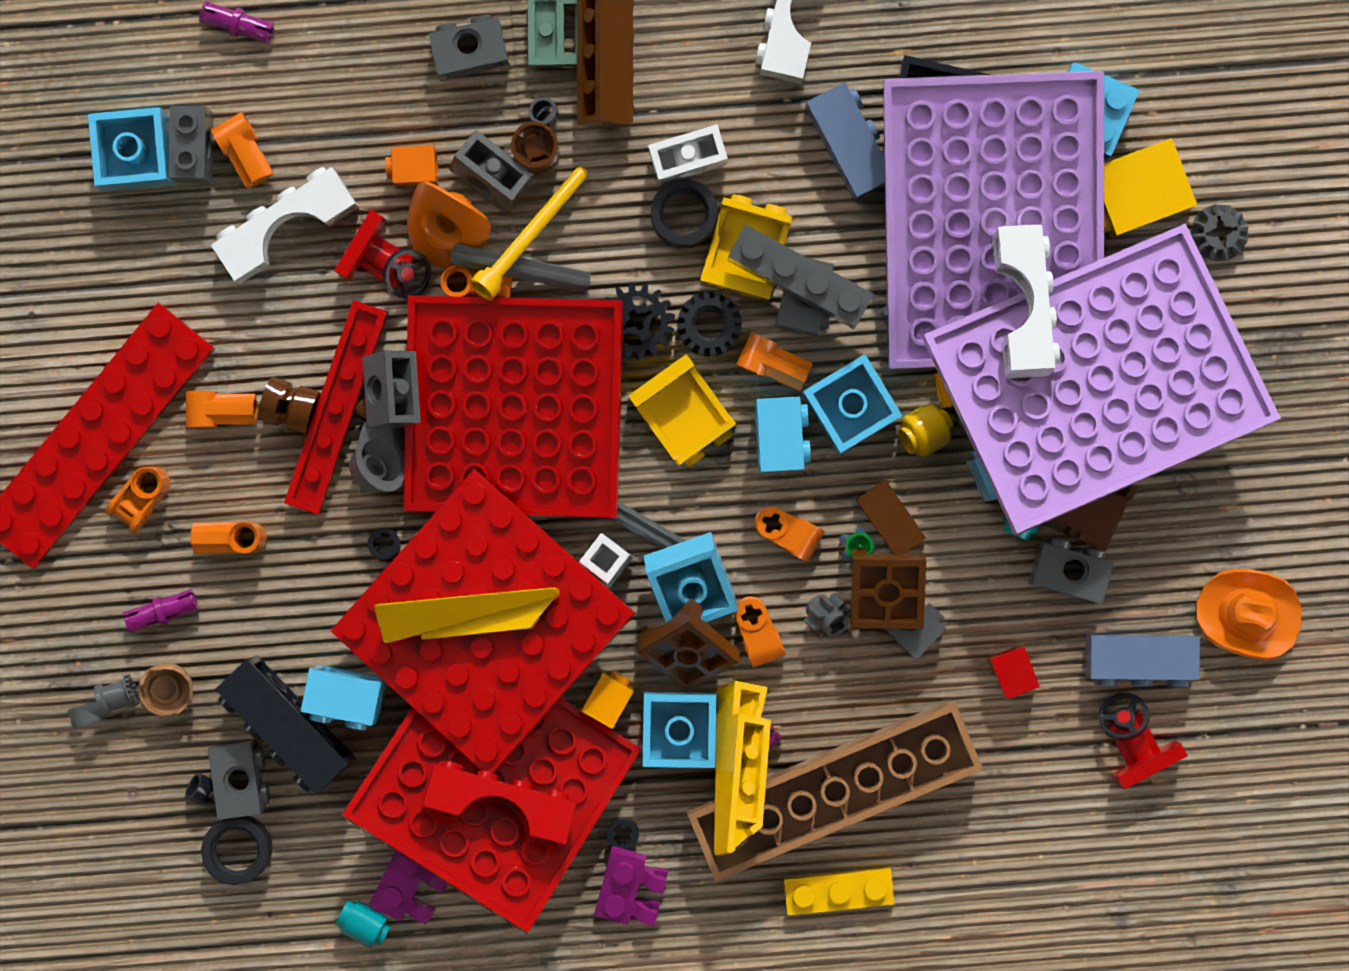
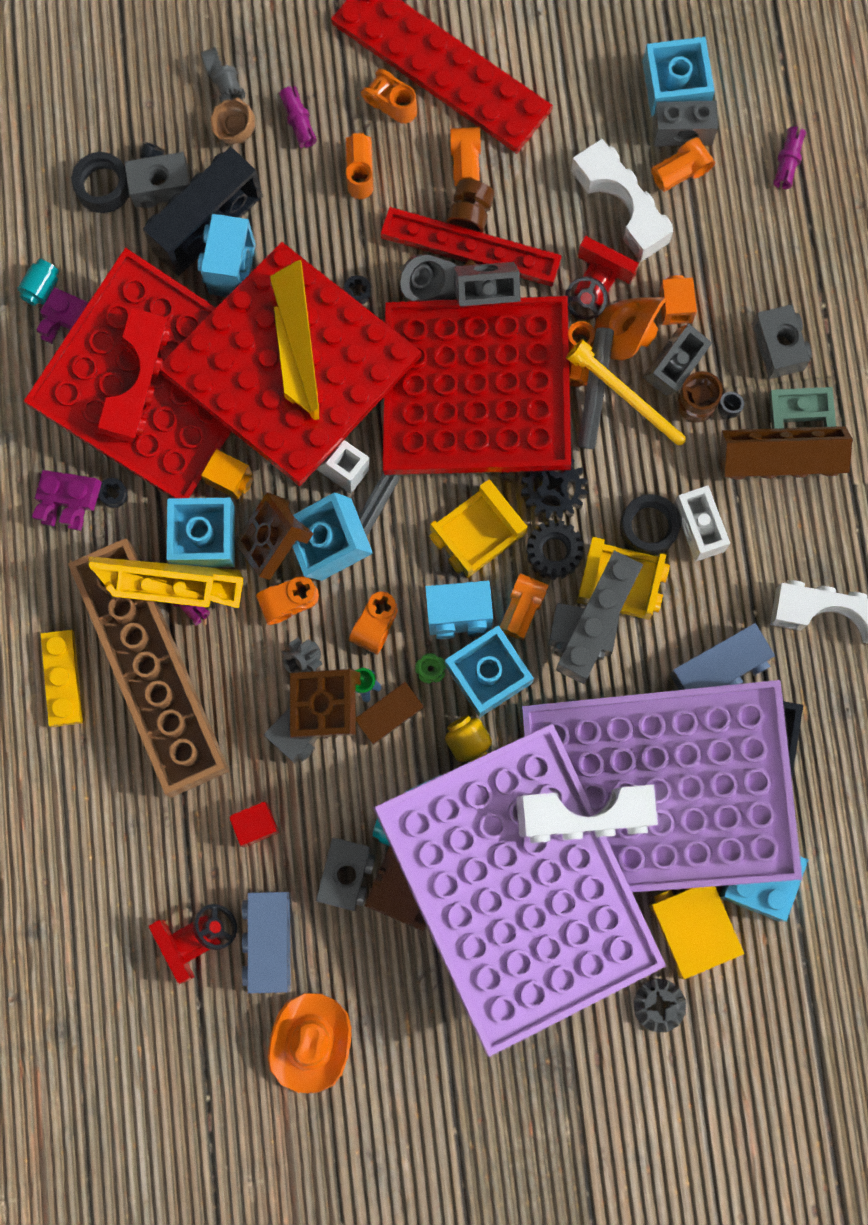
camera: 90 degrees right, 10 degrees down
none -> bright green plate [415,653,446,684]

